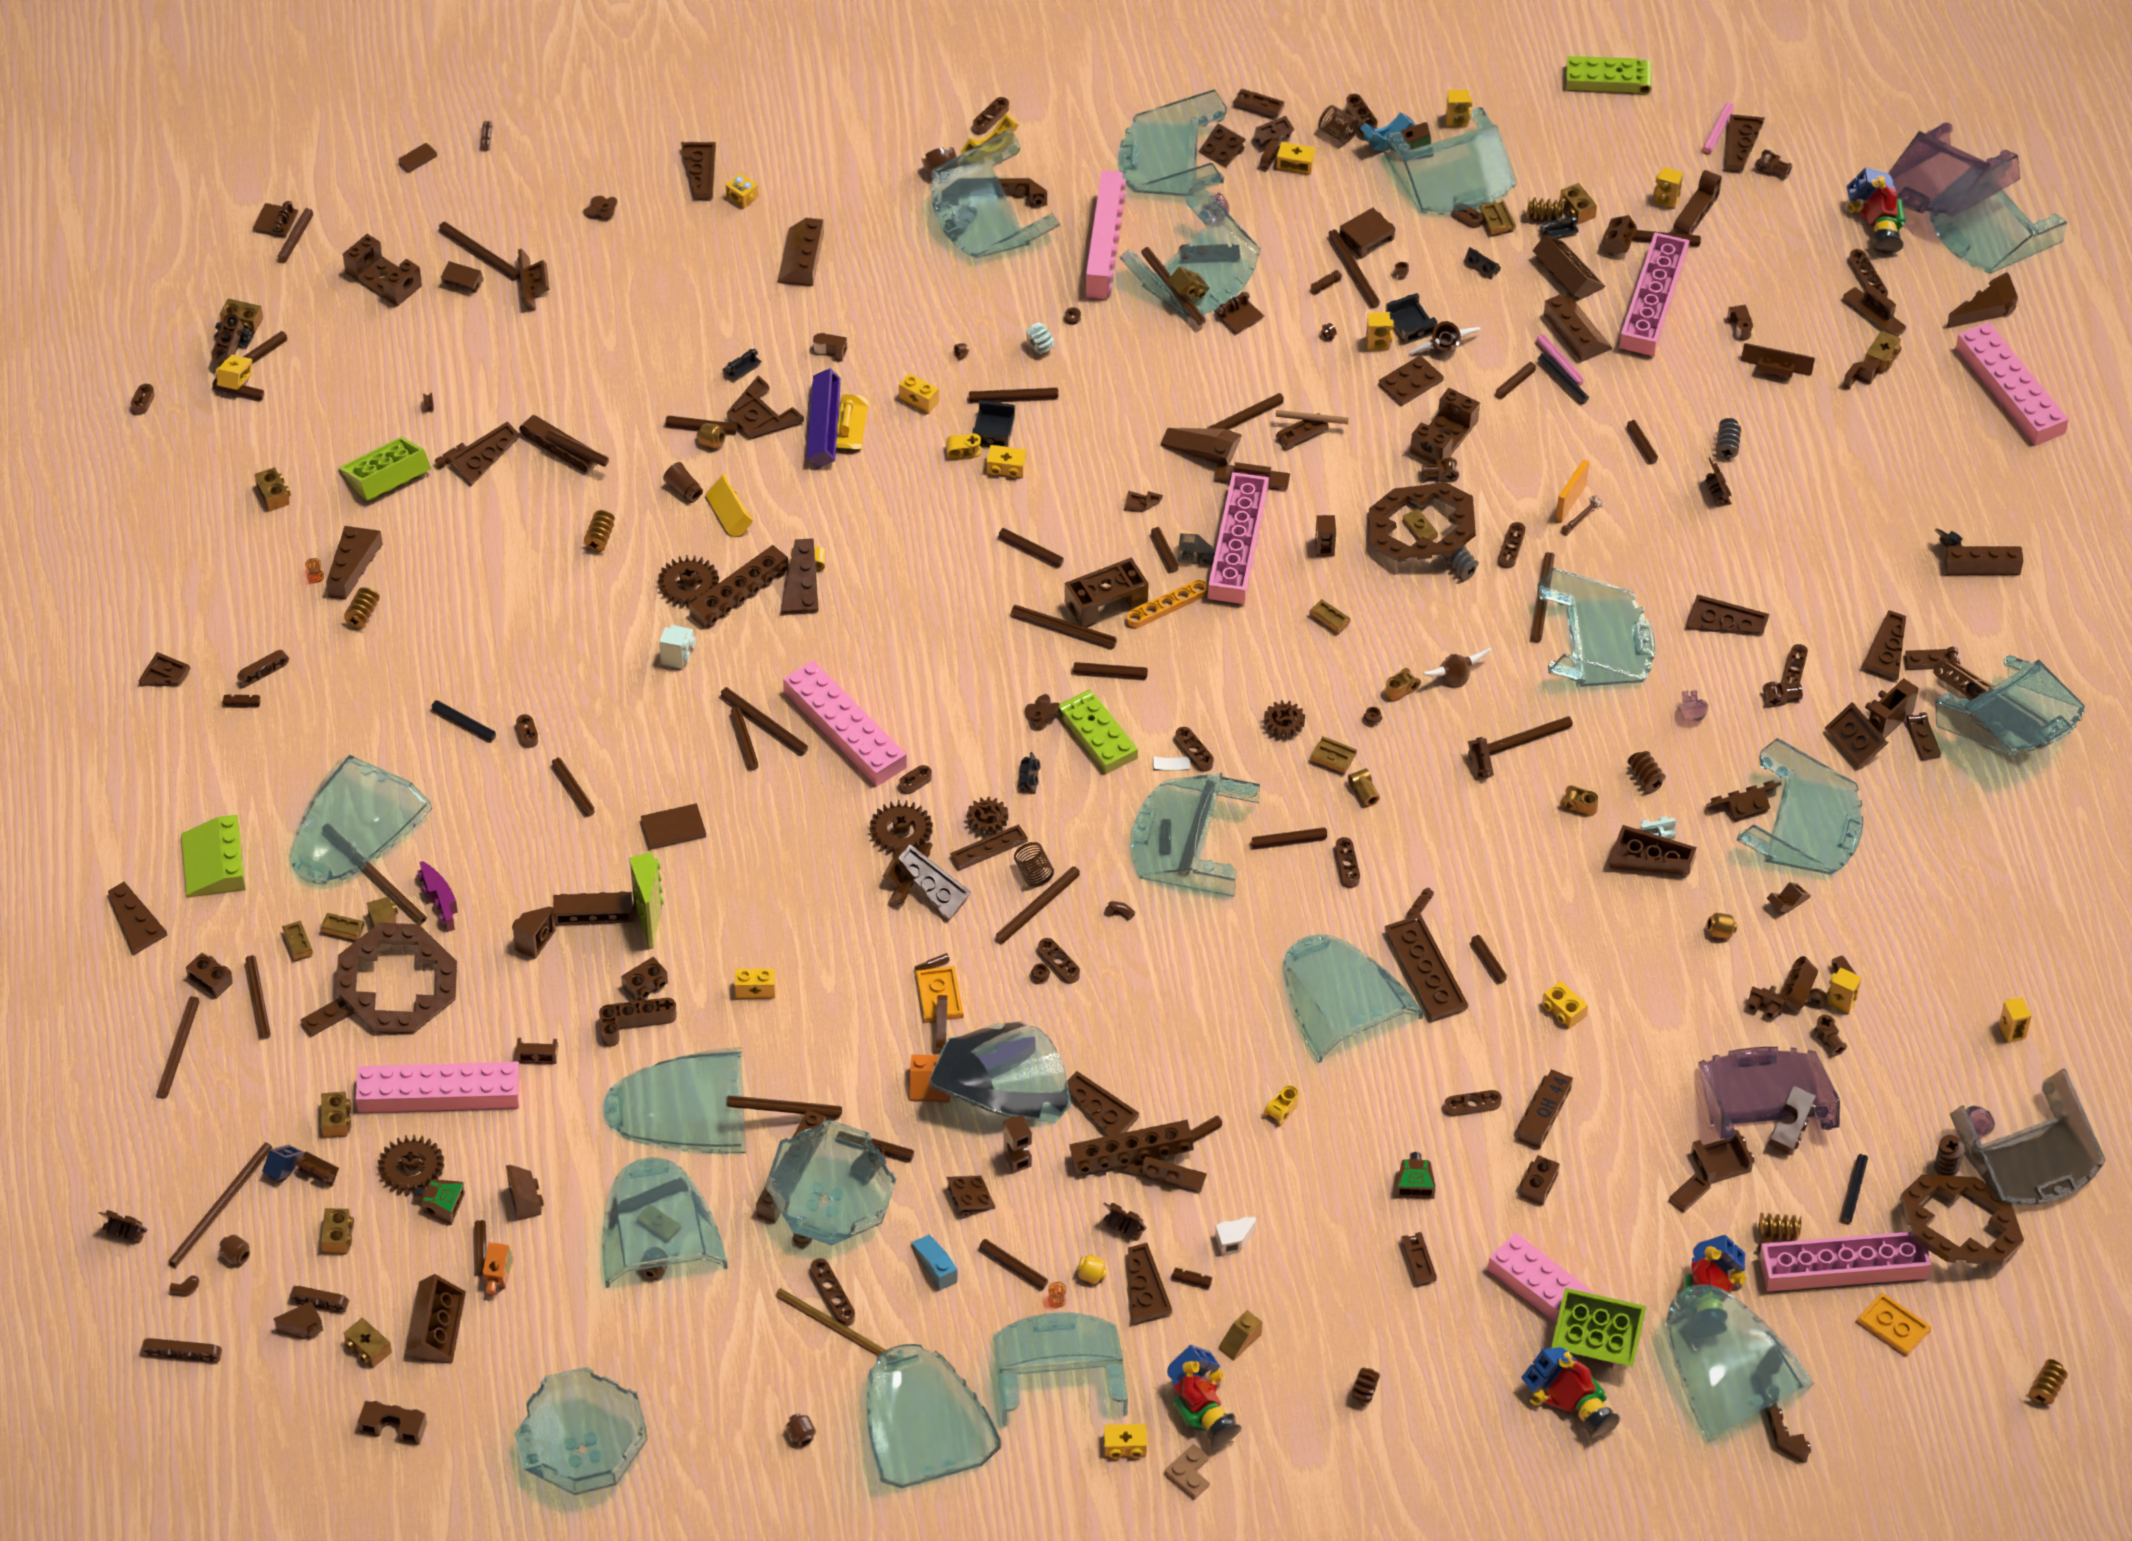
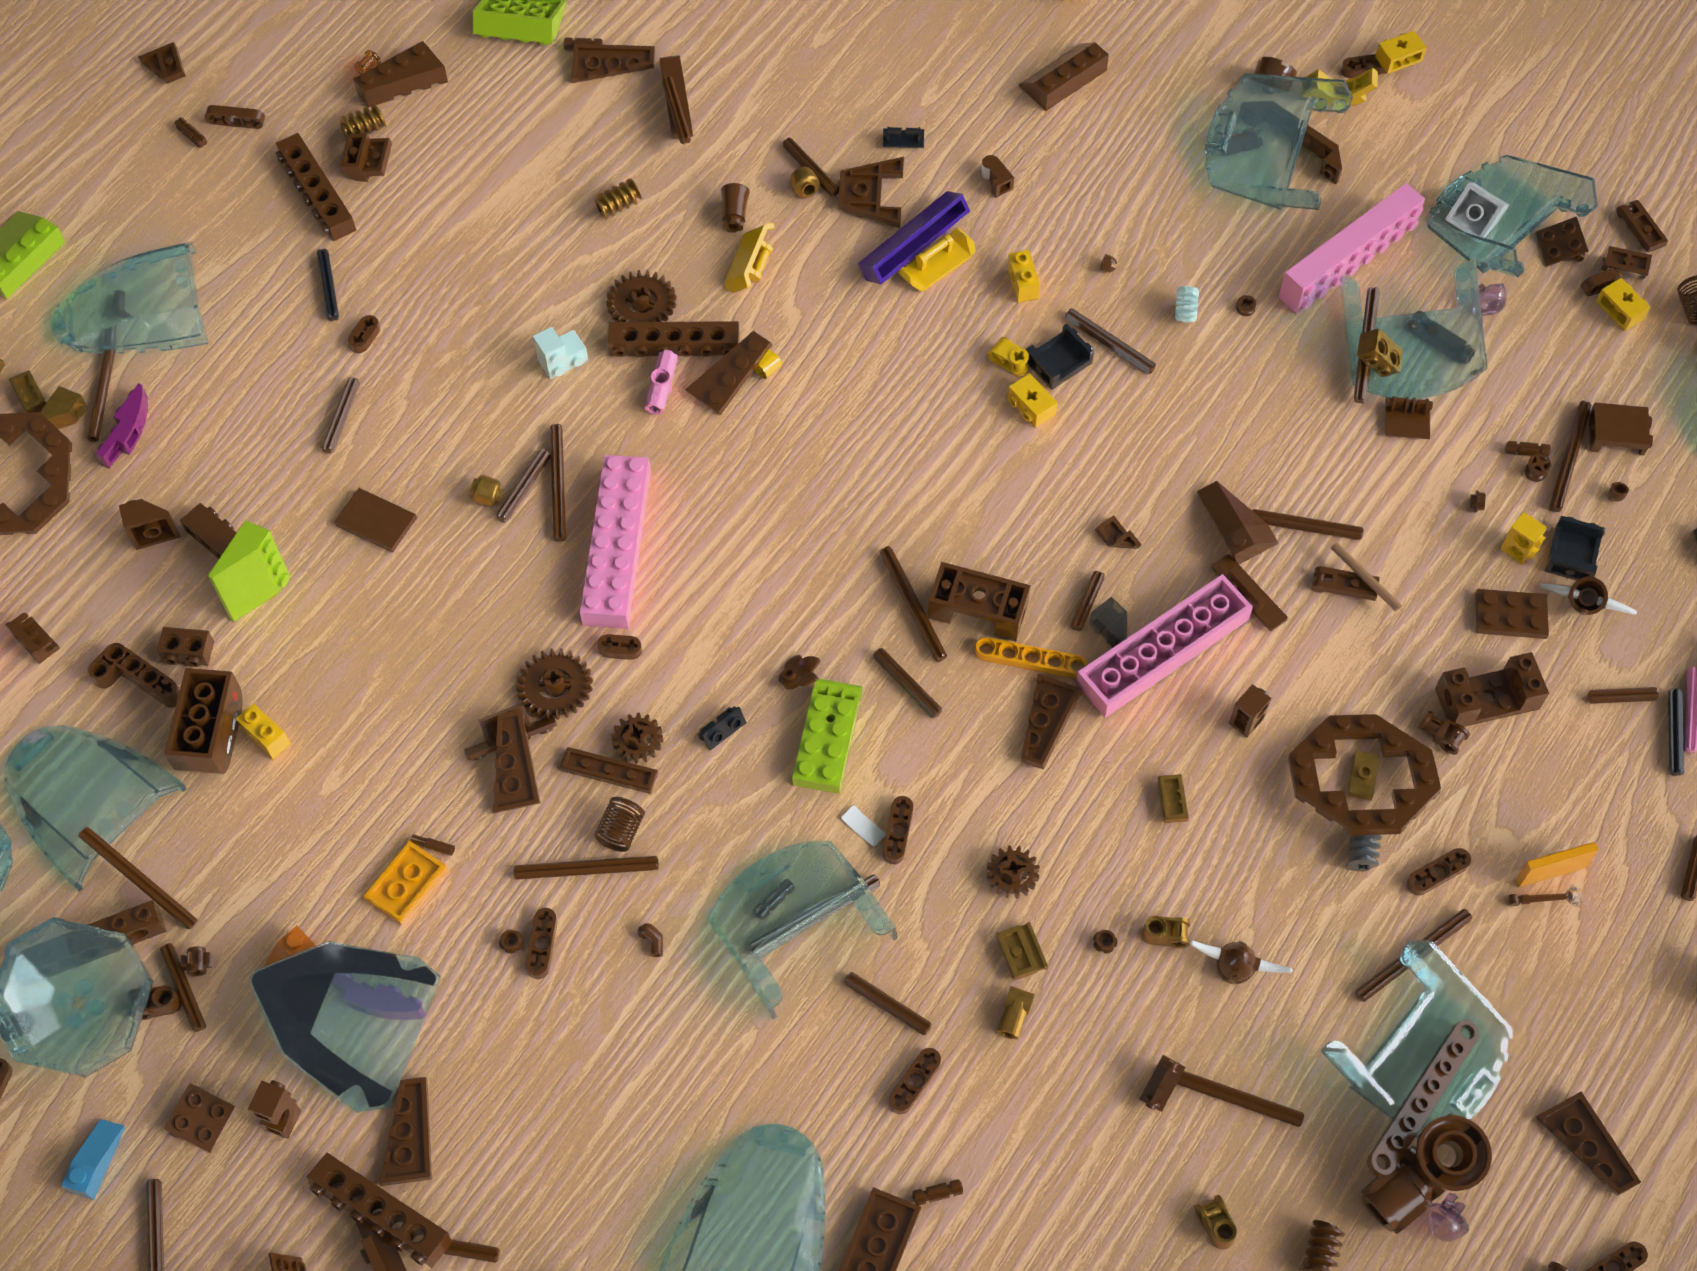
camera: 45 degrees right, 10 degrees up
reddish brown beam [936,995,947,1050] -> none
reddish brown axle [999,528,1064,567] -> none
none -> reddish brown brick [164,668,243,774]
none -> reddish brown gear [181,946,213,976]
none -> reddish brown brick [275,133,357,241]
none -> reddish brown brick [339,133,392,182]
none -> pearl gold head [469,475,504,507]
none -> bright pink piece [645,350,678,415]
none -> reddish brown wing [1021,674,1081,770]
none -> reddish brown piece [1361,1112,1492,1234]
none -> plate [1367,1020,1479,1177]
none -> yellow brick [1375,30,1427,74]
none -> white slope [1445,183,1509,242]
none -> reddish brown wheel [1525,454,1552,482]

